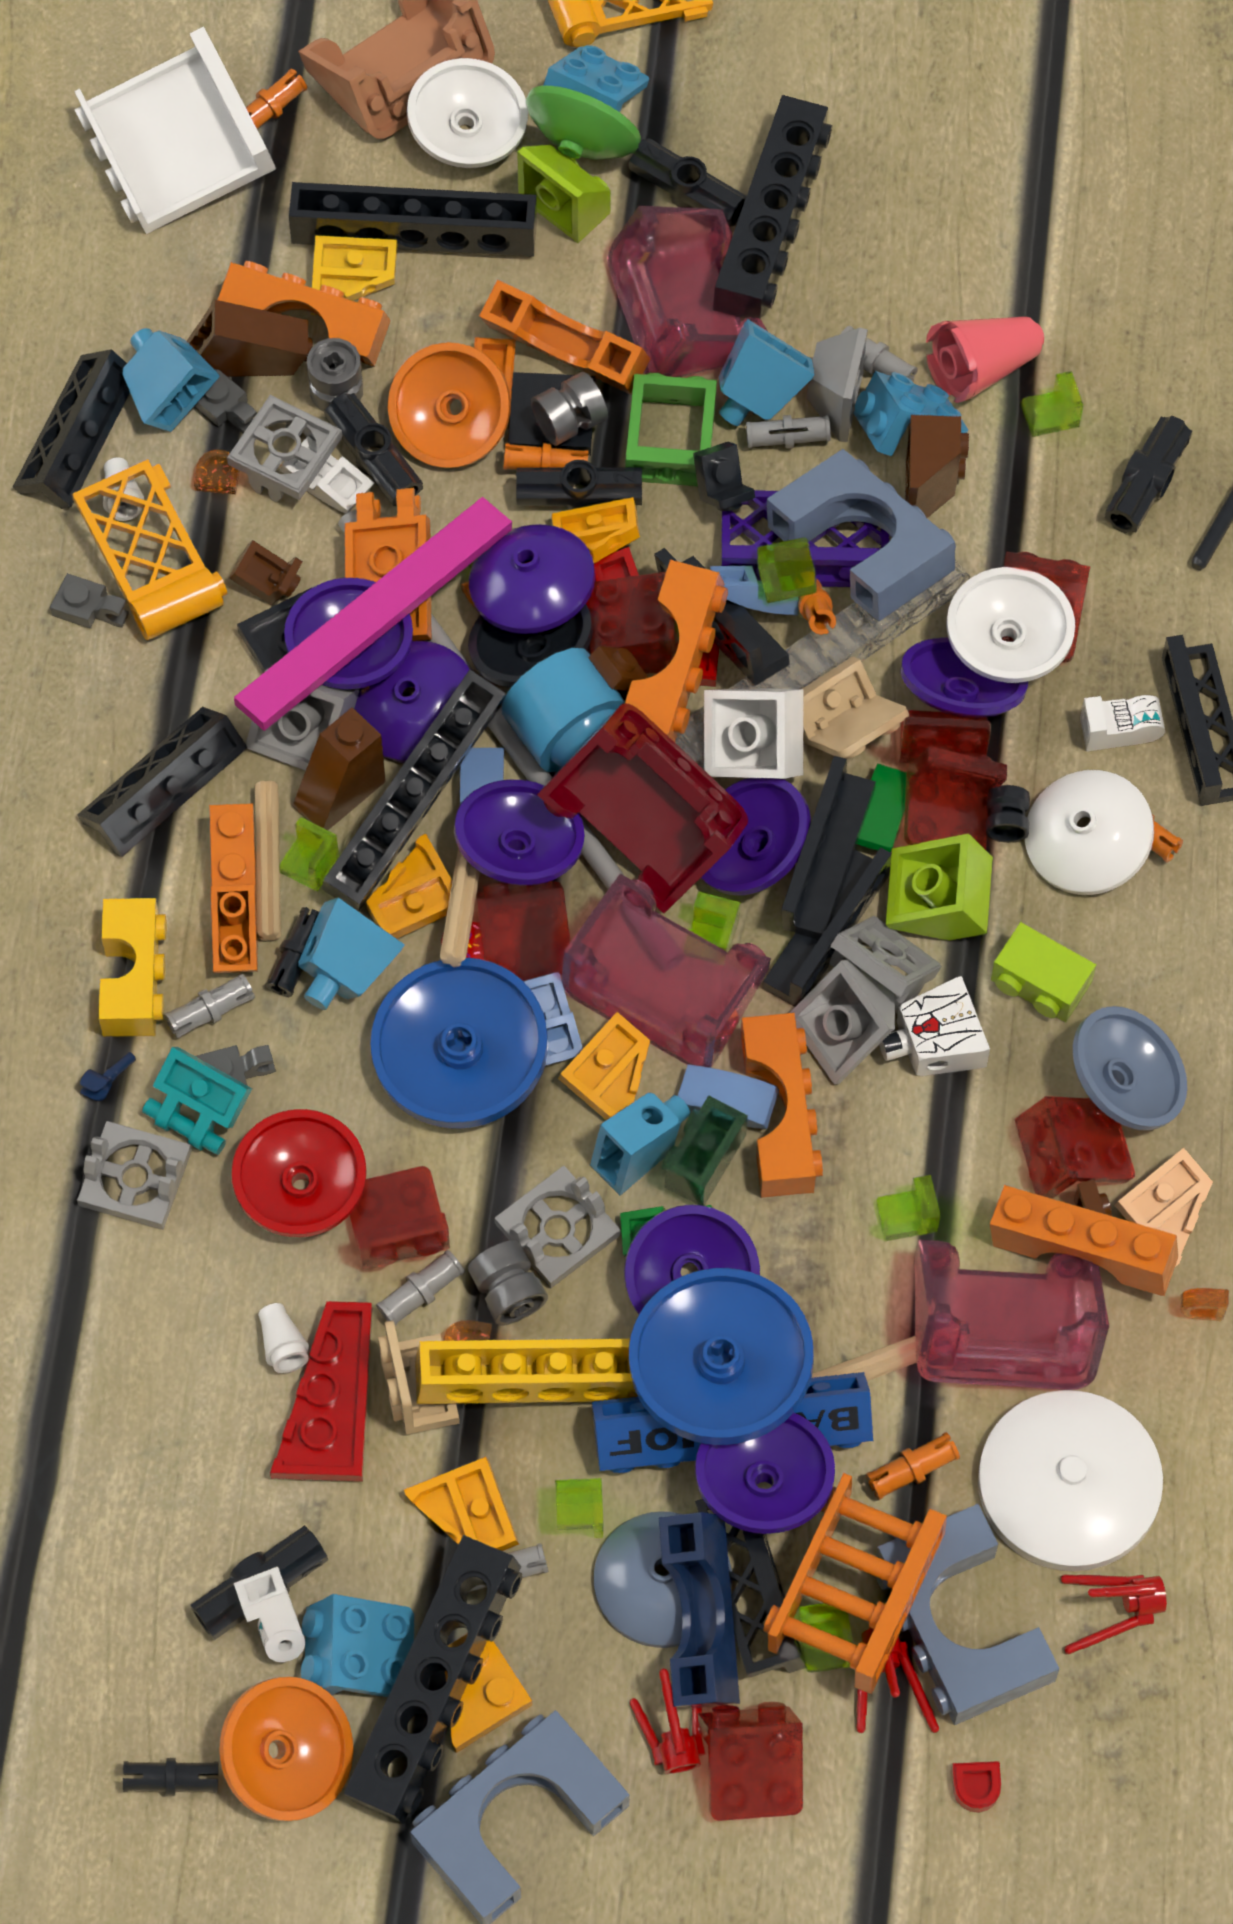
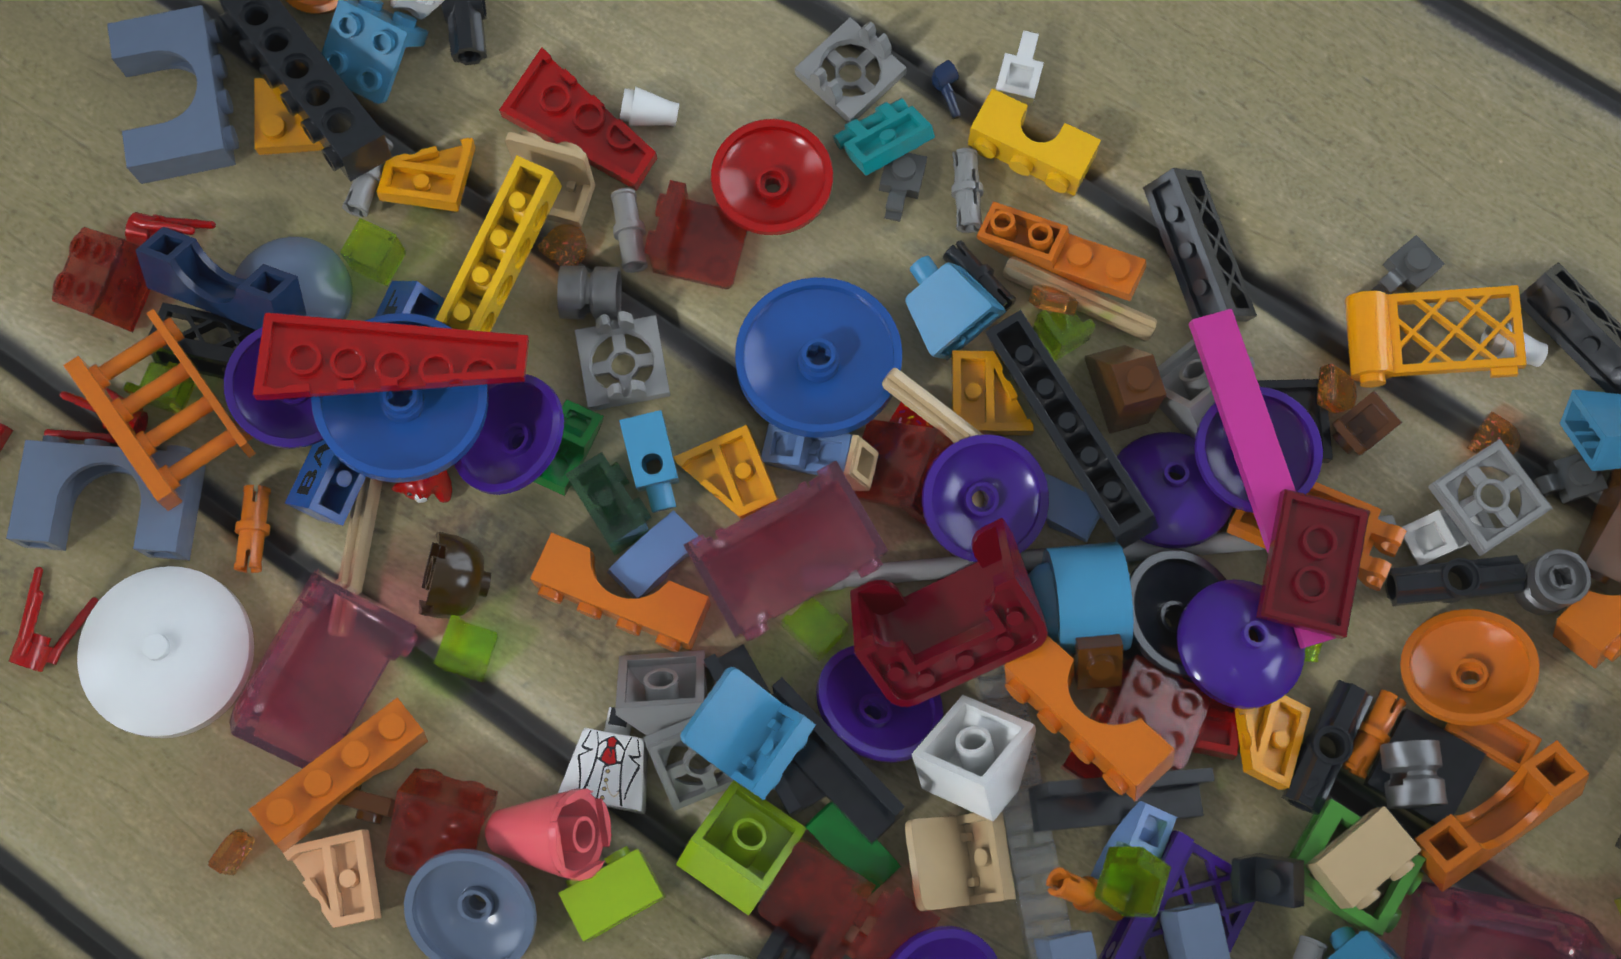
camera: 120 degrees right, 10 degrees up
none -> red wing [253,313,529,400]
none -> dark brown cylinder [419,532,491,619]
none -> coral cone [485,789,612,881]
none -> dark azure bracket [681,667,816,800]
none -> tan slope [843,435,879,491]
none -> white plate [995,30,1044,105]
none -> clear orange tile [1028,284,1079,316]
none -> dark red tile [1256,489,1370,639]
none -> tan brick [1305,806,1421,910]
none -> clear orange tile [1317,363,1357,414]

